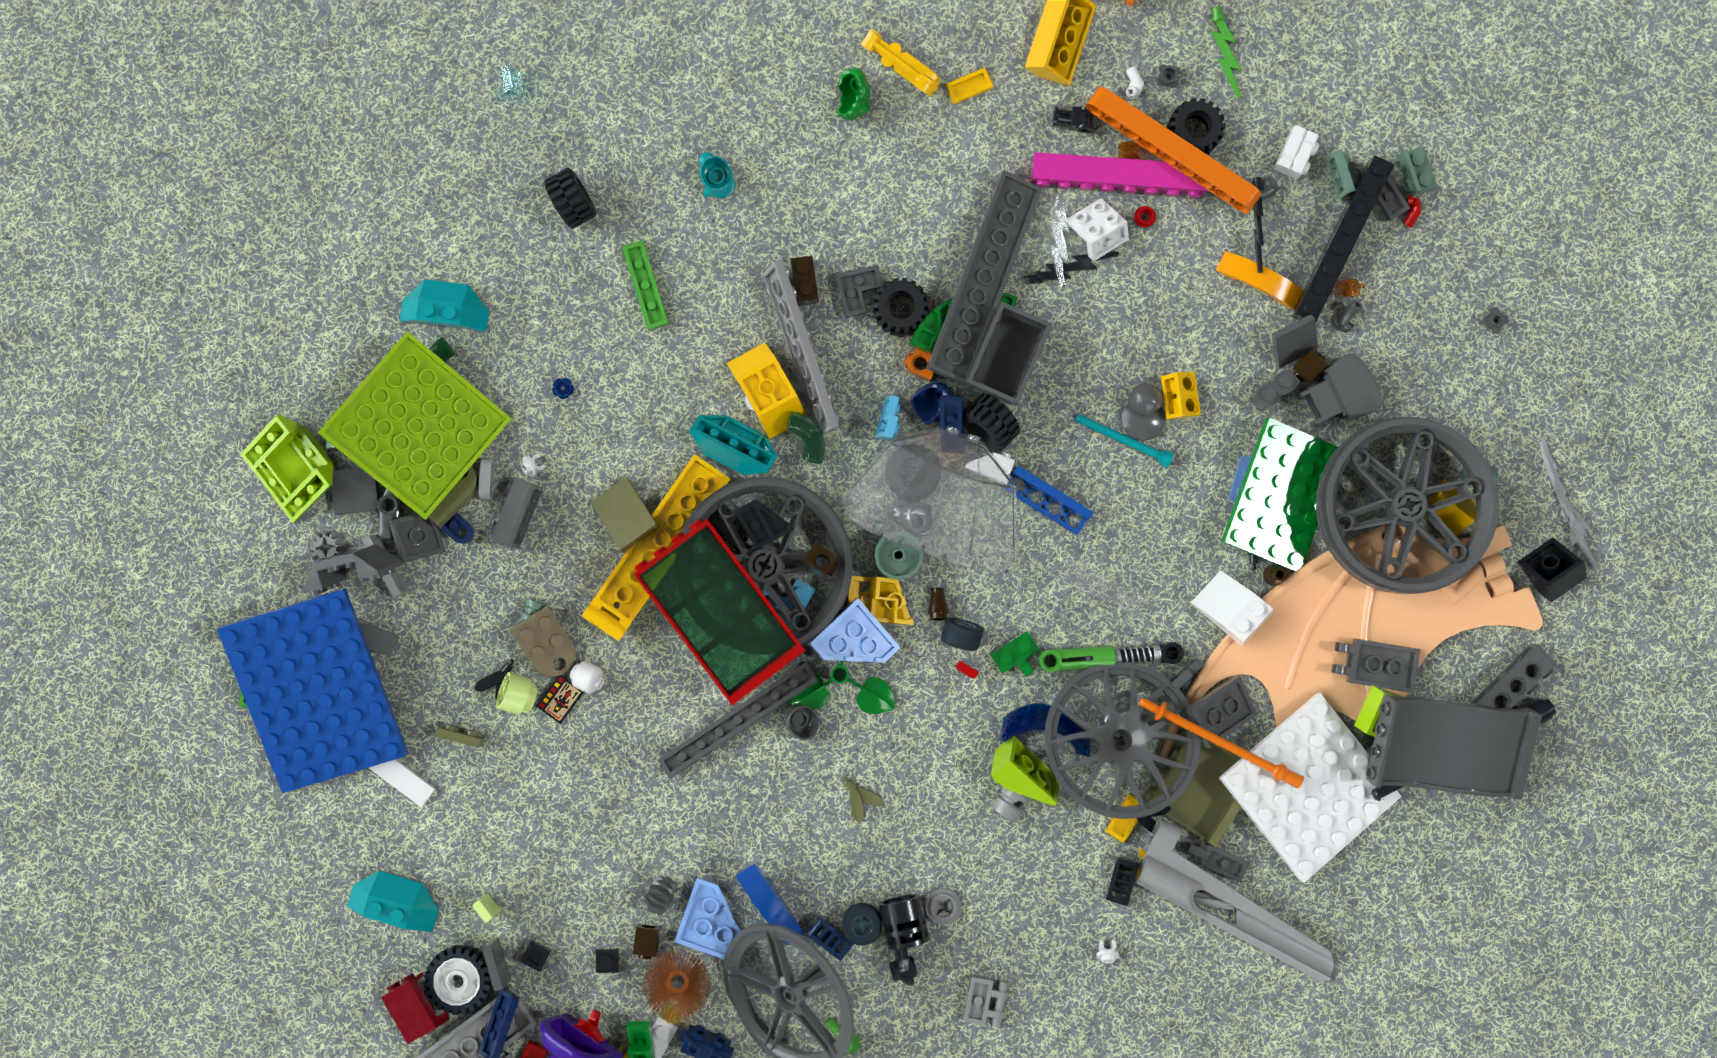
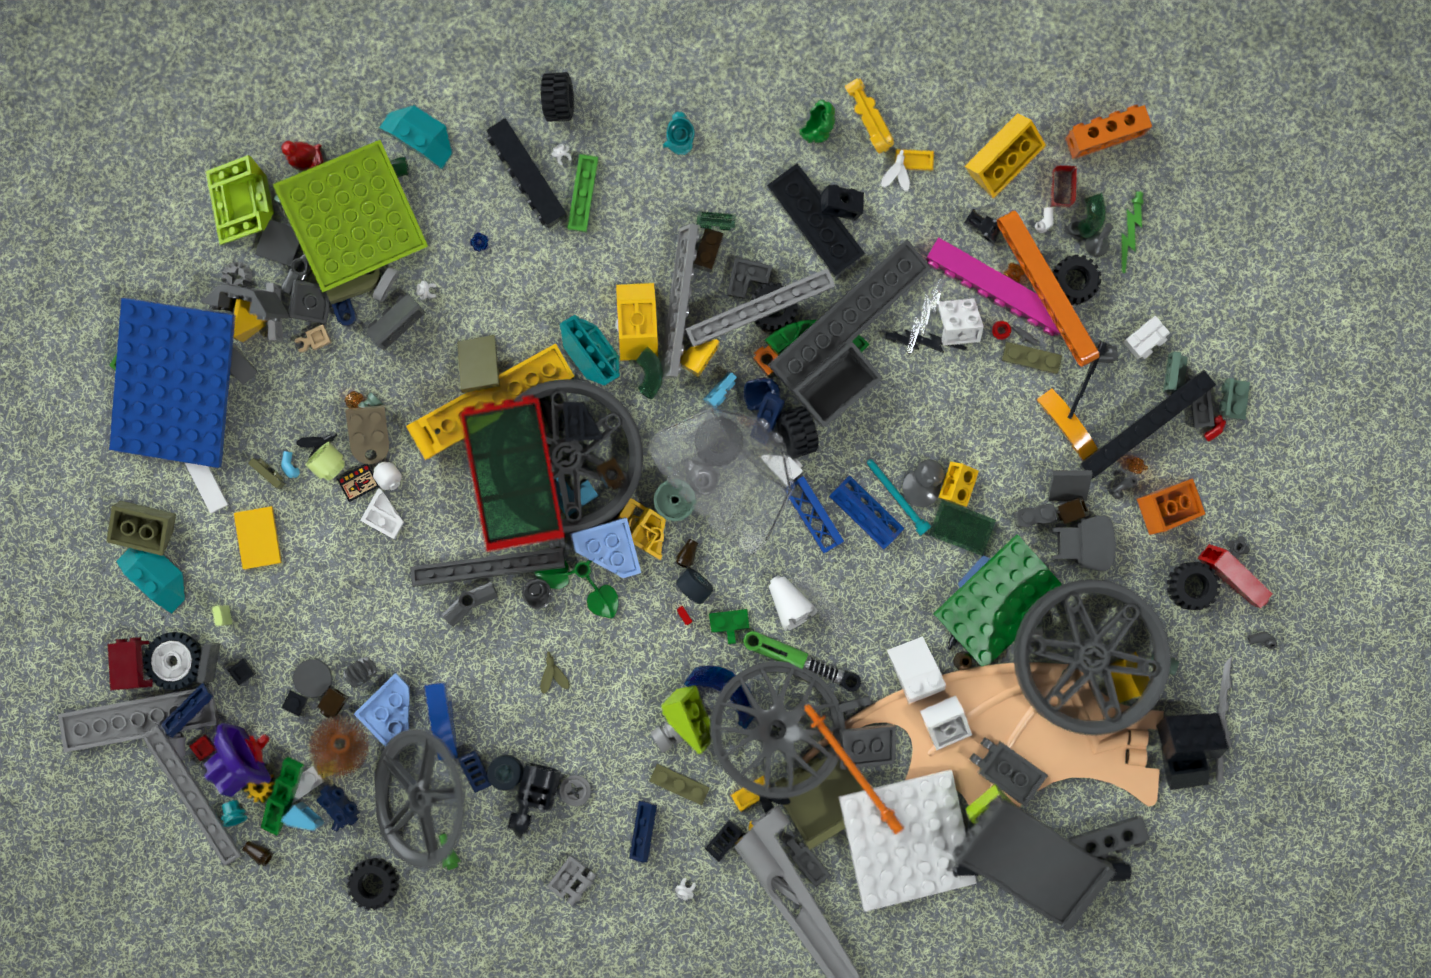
camera: 30 degrees right, 0 degrees up
none -> olive slope [106,501,176,555]
none -> yellow slope [233,299,268,342]
none -> yellow tile [234,506,282,570]
none -> red hair [281,141,323,171]
none -> medium azure arm [281,451,300,478]
none -> dark grey tile [293,659,332,698]
none -> tan plate [294,325,332,353]
none -> clear orange plate [344,391,363,409]
none -> white wing [360,488,404,539]
none -> dark grey piece [442,582,498,627]
none -> black brick [486,118,568,229]
none -> white plate [551,144,572,165]
none -> dark blue plate [629,801,657,863]
none -> olive plate [649,763,710,805]
none -> yellow slope [680,339,719,378]
none -> light grey plate [686,268,835,347]
none -> clear green plate [696,211,736,231]
none -> black plate [767,163,865,277]
none -> white cone [769,575,817,631]
none -> black brick [821,185,864,221]
none -> blue fence [829,475,904,549]
none -> white piece [881,150,910,191]
none -> white slope [920,696,972,750]
none -> clear green plate [928,500,996,556]
none -> olive plate [1002,342,1062,374]
none -> dark grey helmet [1012,325,1038,345]
none -> red piece [1051,165,1077,207]
none -> clear green cylinder [1078,193,1106,238]
none -> dark grey piece [1085,223,1113,257]
none -> orange slope [1137,478,1205,535]
none -> black brick [1156,713,1229,762]
none -> black tyre [1167,562,1221,610]
none -> slope [1197,544,1273,609]
none -> dark grey arm [1247,631,1277,650]

